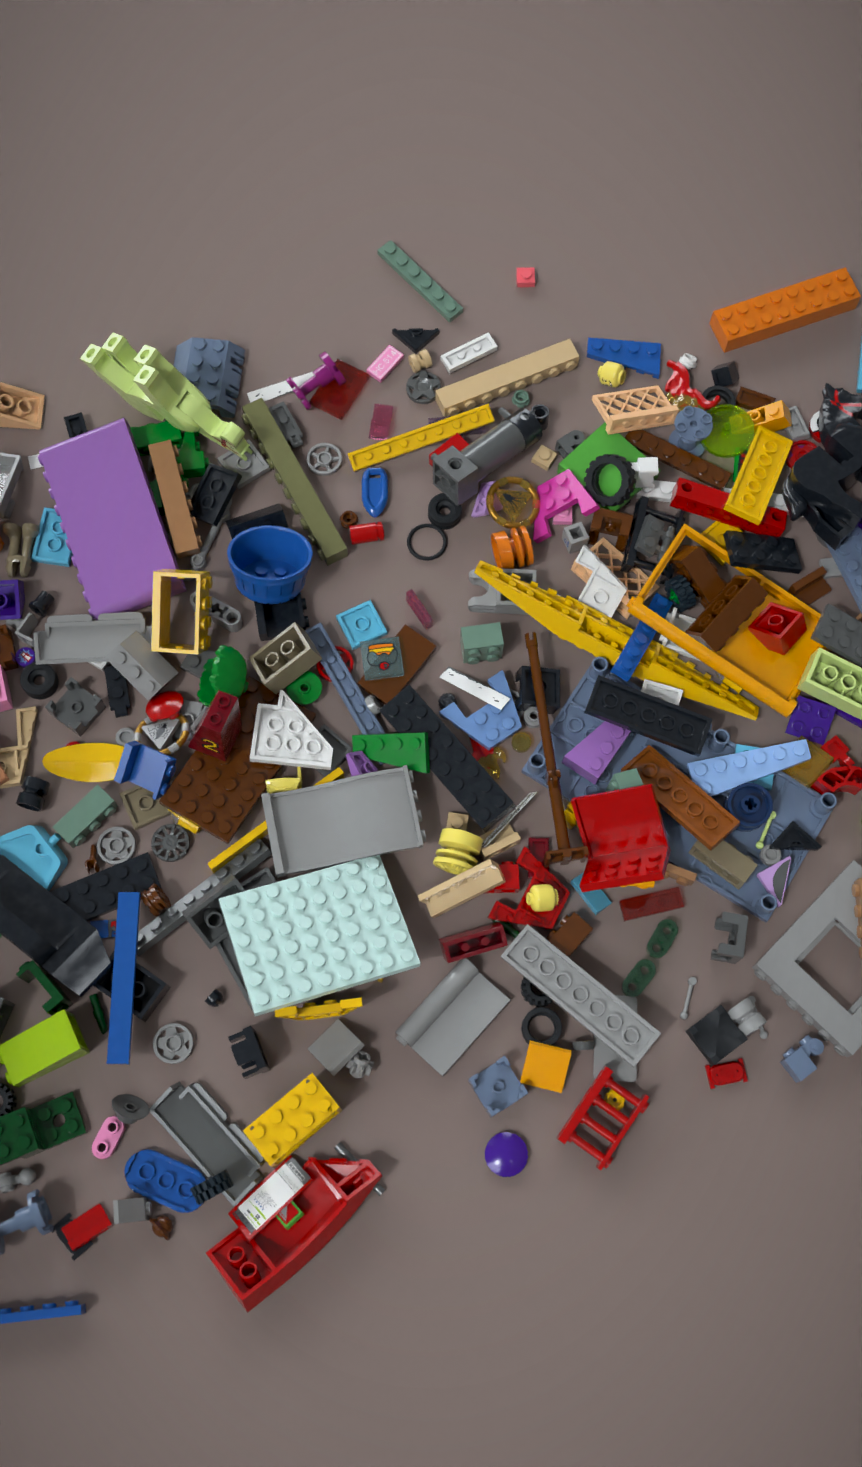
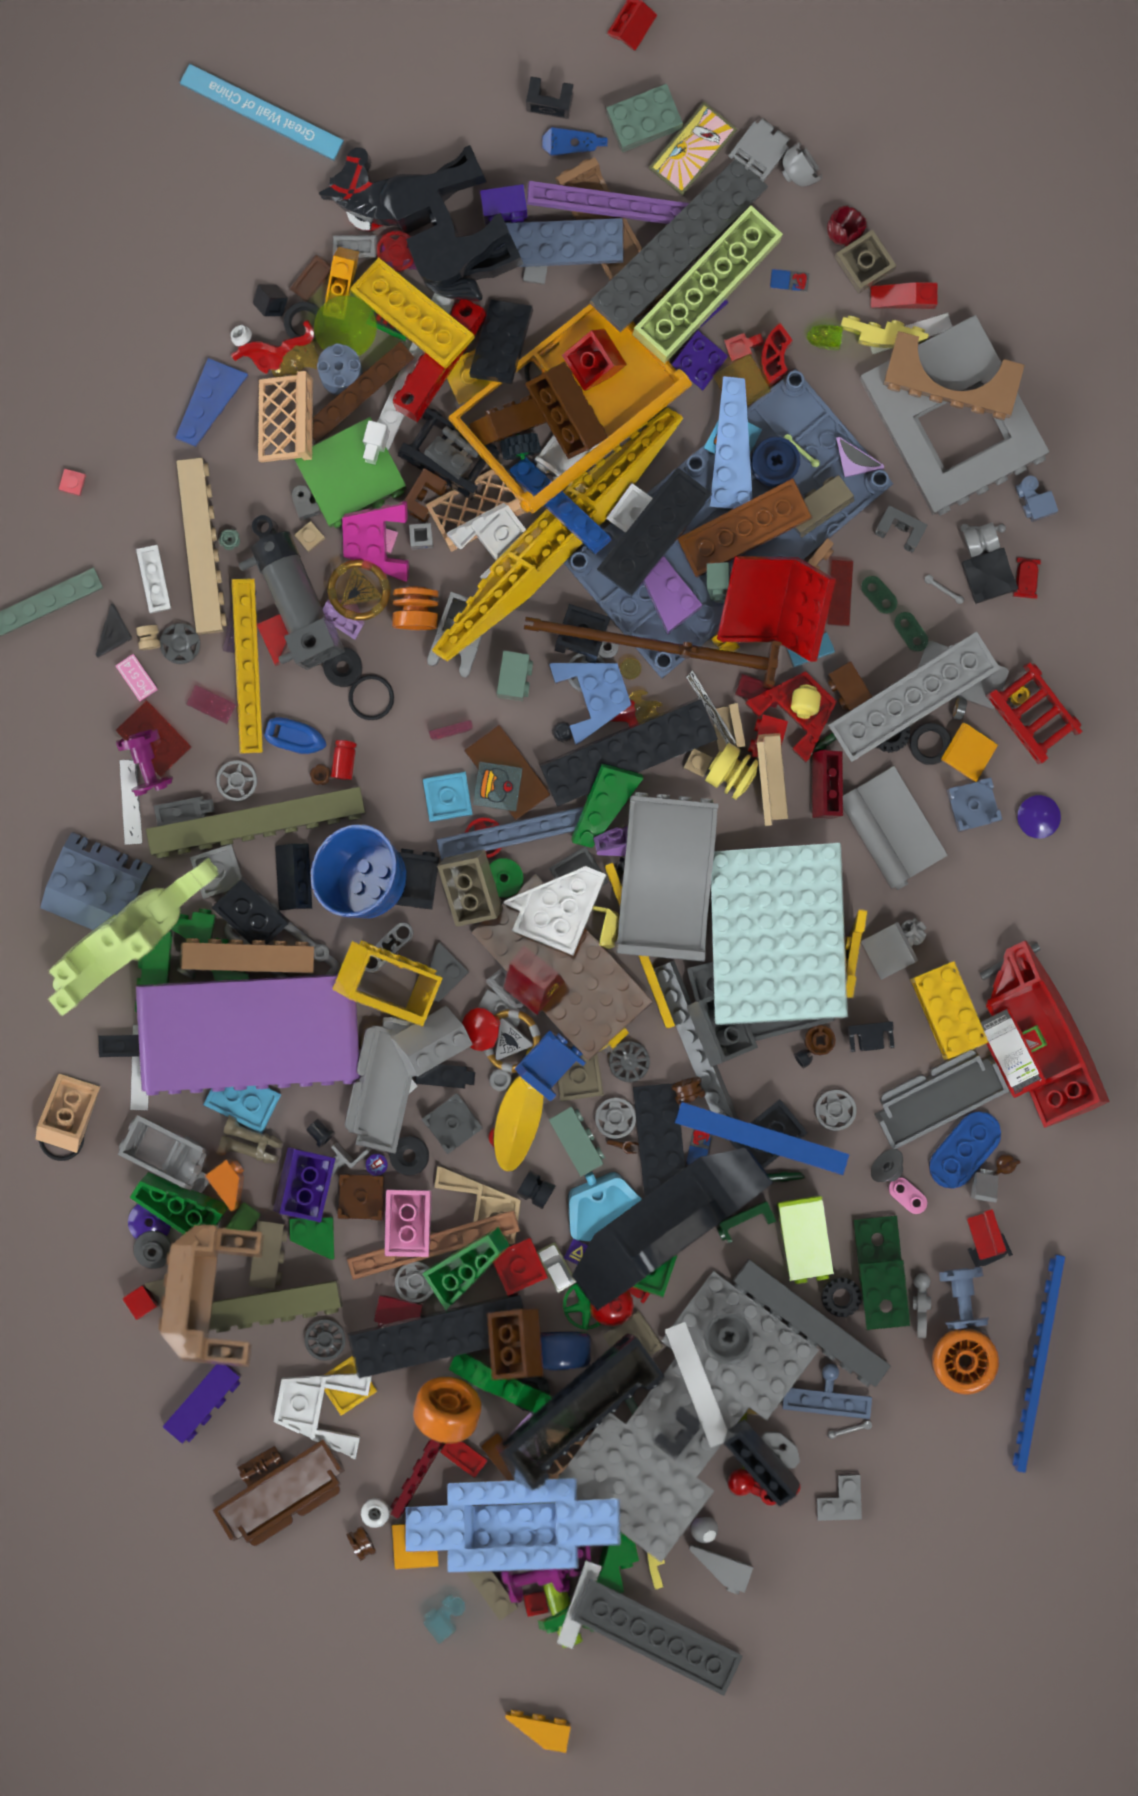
camera: 70 degrees left, 15 degrees up
black wheel [190,1170,234,1205] -> none
green animal [197,645,249,707] -> none
light grey tile [365,695,382,715] -> none
white sticker [440,666,510,710] -> none
black tyre [584,454,636,506] -> none
light yellow head [597,361,626,388] -> none
orange brick [709,267,861,353] -> none
light grey tile [759,844,781,866] -> none
black tile [769,821,822,851] -> none
reddish brown panel [787,566,832,606] -> none
none -> reddish brown wheel [804,1025,836,1056]

